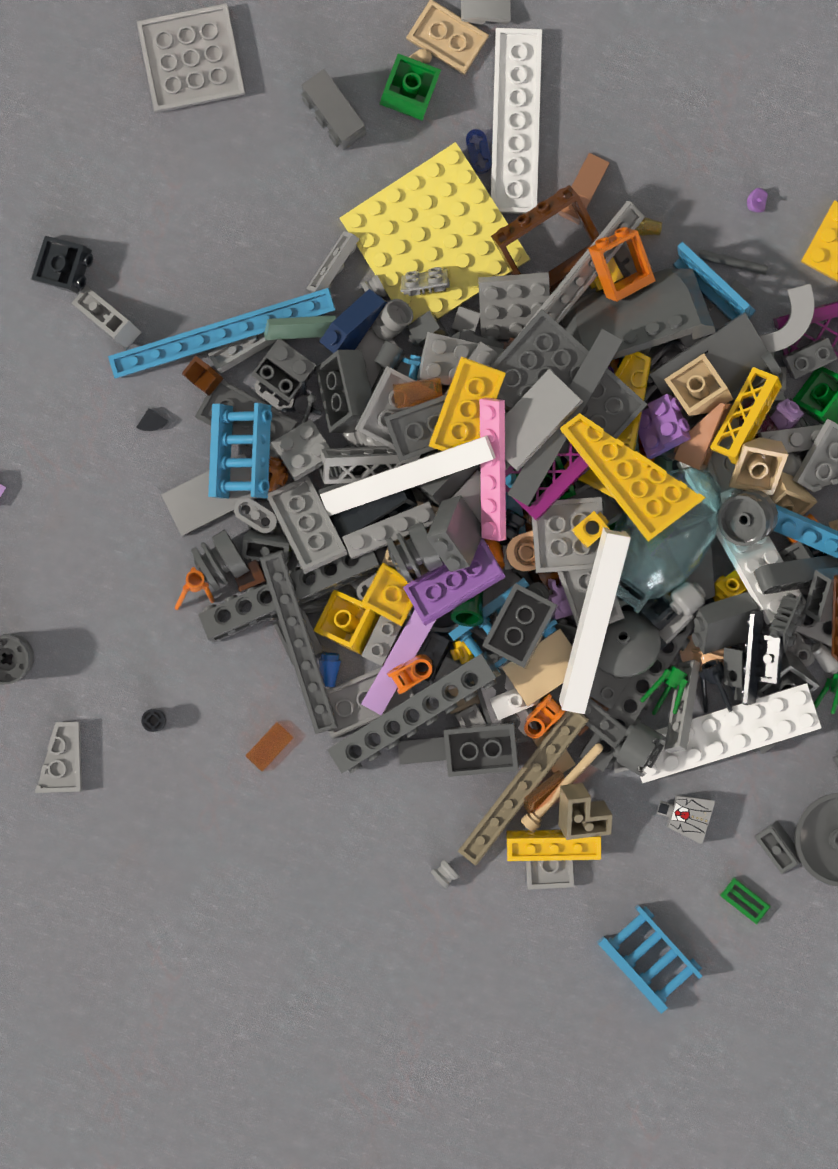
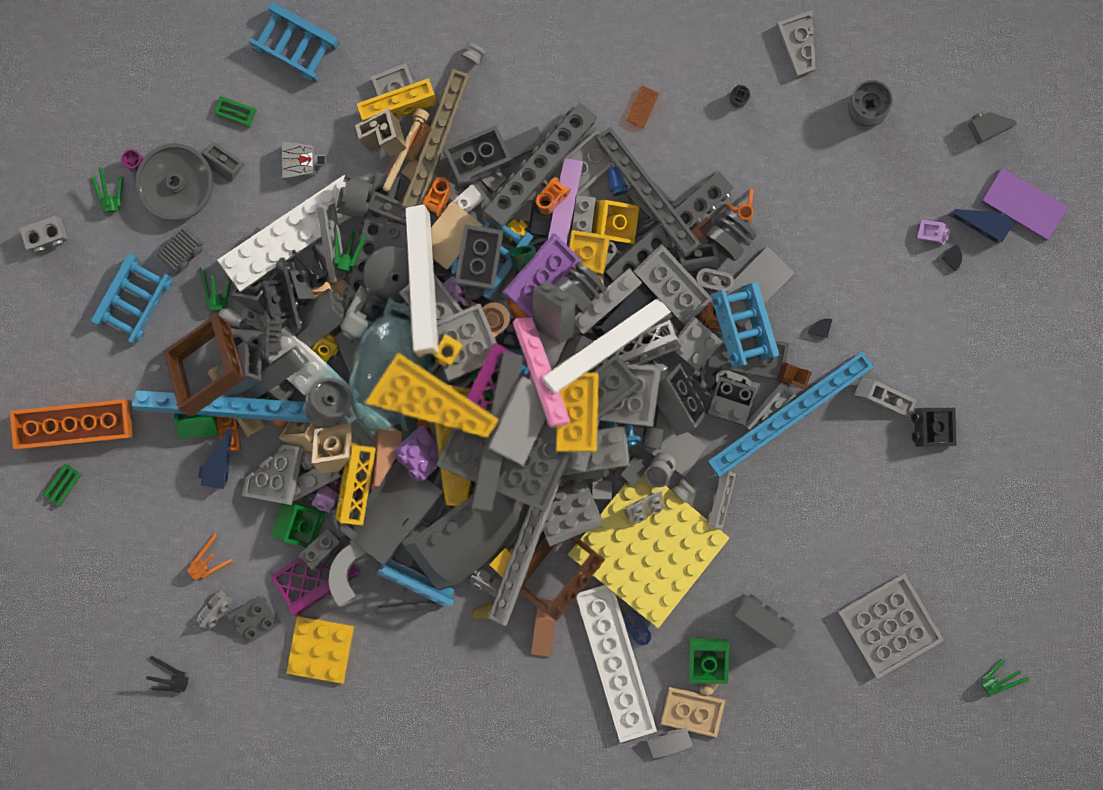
camera: 160 degrees right, 0 degrees up
sand green tile [264,315,336,340] -> none
dark blue slope [319,289,387,353] -> none
clear orange tile [393,377,442,408] -> none
orange window [588,227,656,302] -> none
tan slope [664,354,733,416] -> none
medium lavender piece [747,188,768,213] -> none

